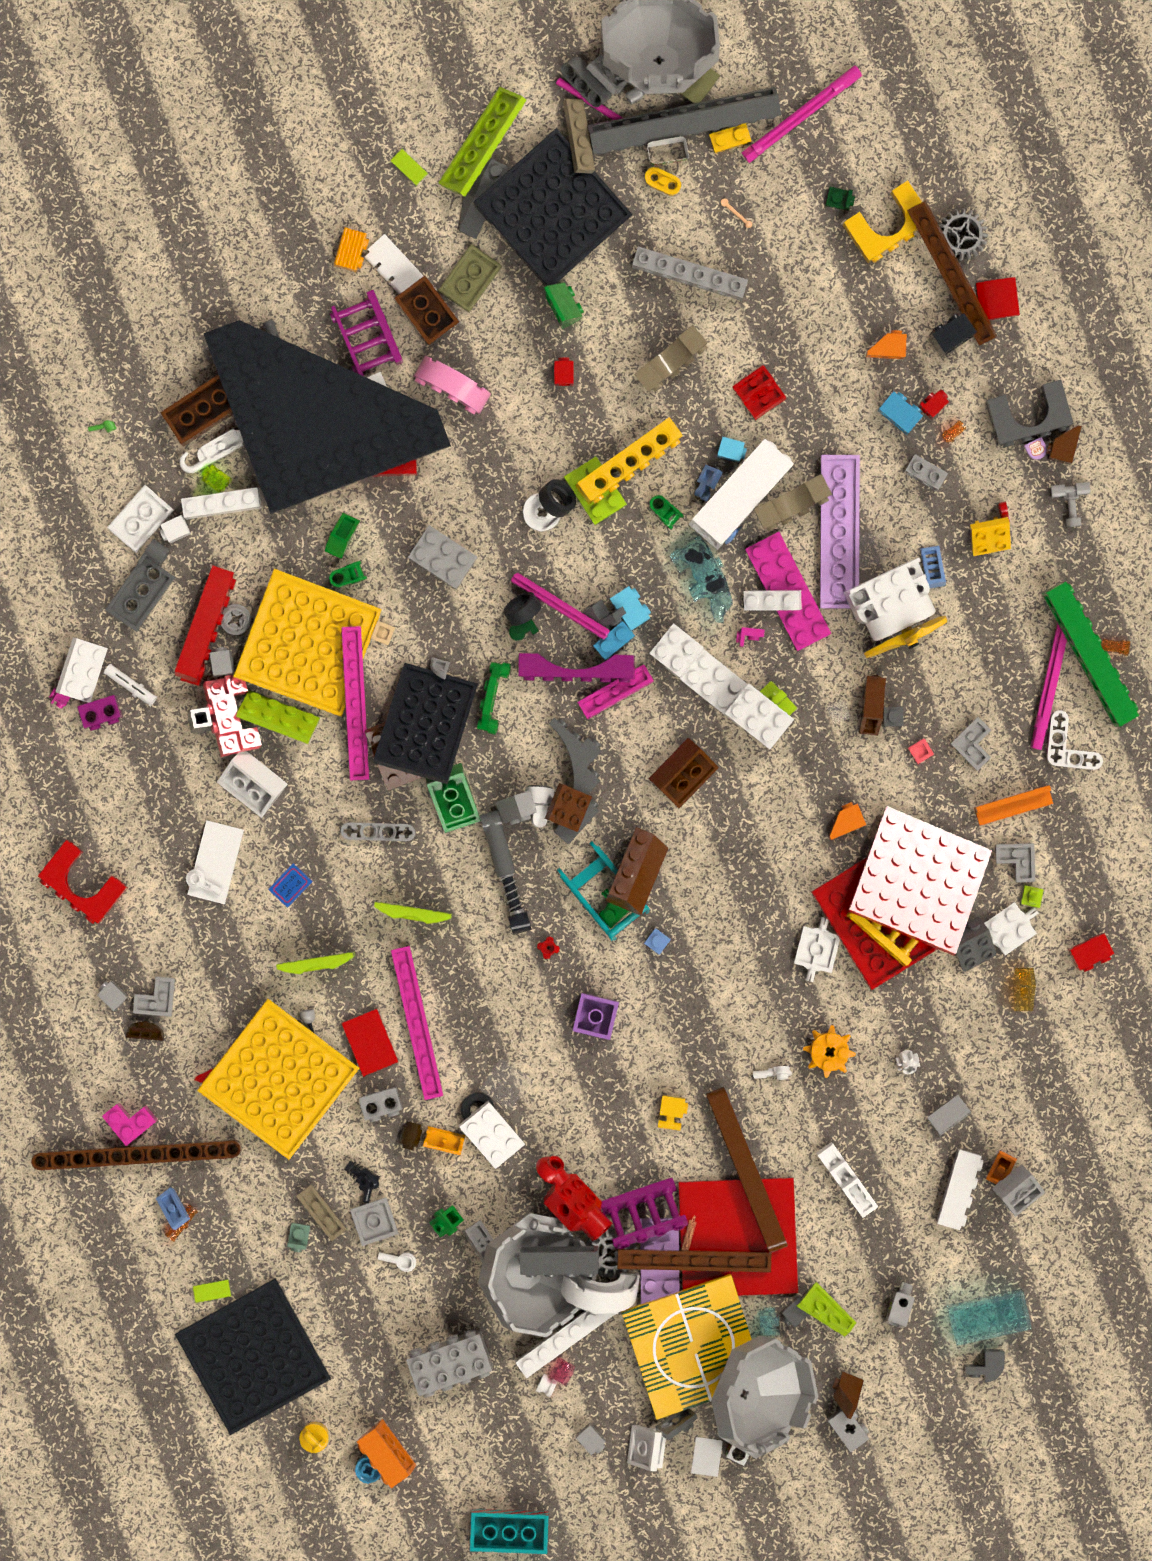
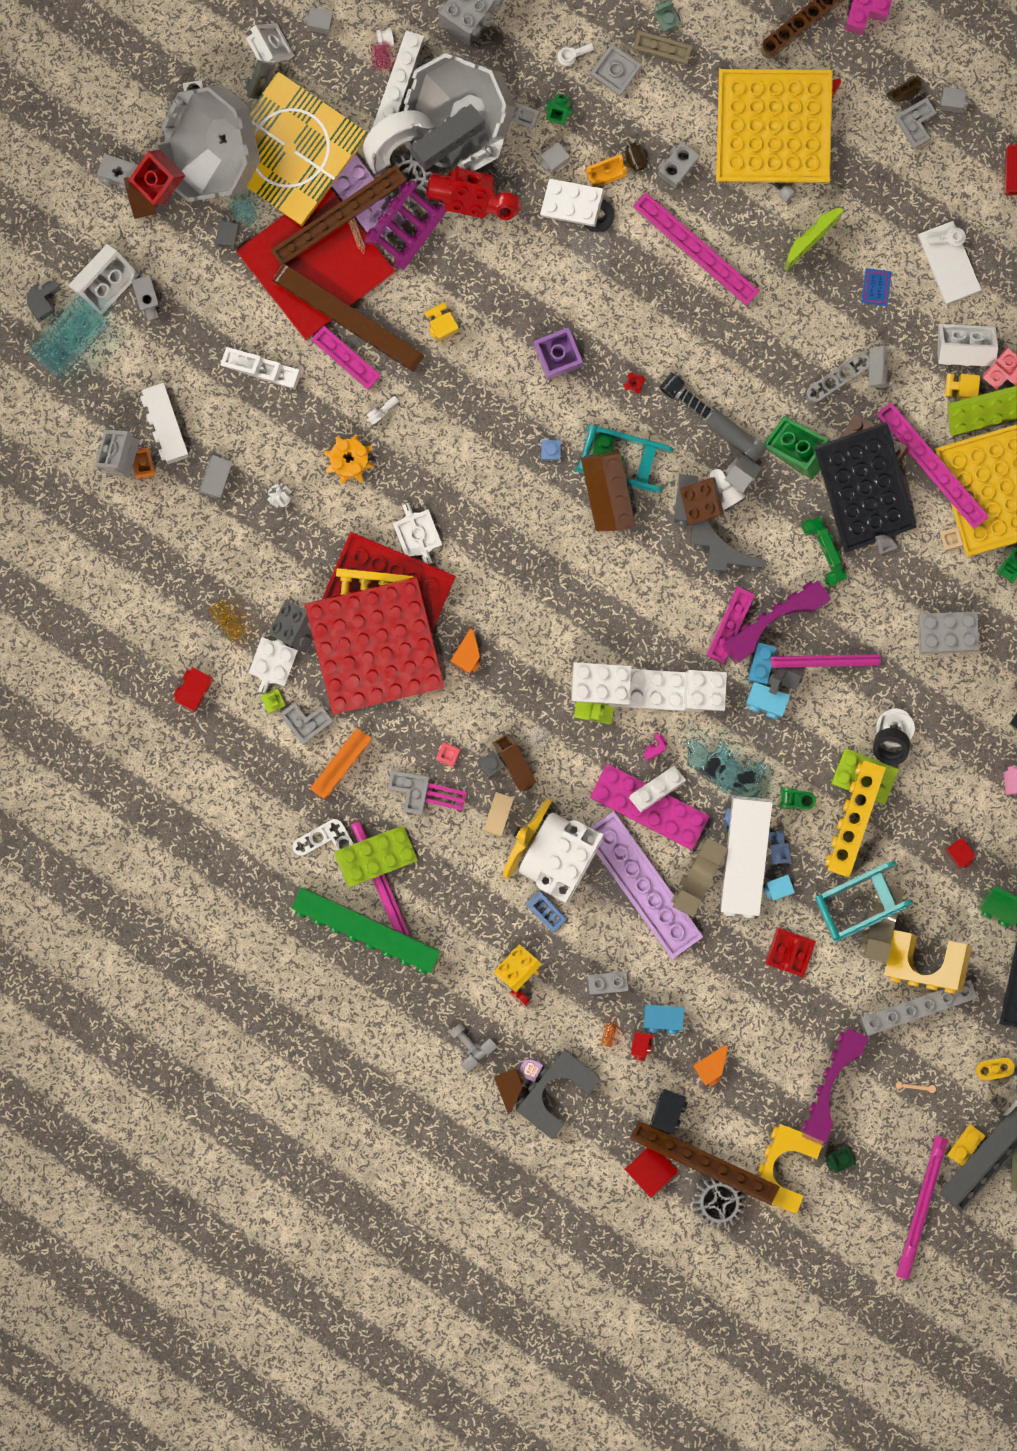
camera: 140 degrees right, 5 degrees down
red tile [341,1009,399,1076] -> none
black piece [344,1161,380,1203] -> none
lime slope [374,902,452,924] -> none
black tyre [503,592,542,626] -> none
dark green leg [509,619,540,641] -> none
reddish brown slope [648,738,719,809] -> none
white sticker [691,1437,723,1477] -> none
lime wing [797,1282,857,1337] -> none
clear orange pin [1102,639,1130,656] -> none
none -> white slope [68,244,139,316]
none -> red brick [128,149,186,206]
none -> dark pink plate [311,326,381,391]
none -> lime plate [334,825,418,888]
none -> dark pink tile [425,783,467,811]
none -> tan slope [483,792,514,837]
none -> light grey brick [539,142,570,174]
none -> magenta arch [801,1028,869,1146]
none -> teal piece [815,861,914,943]
none -> light grey hinge [869,346,893,389]
none -> yellow arch [884,930,972,994]
none -> yellow brick [945,374,980,400]

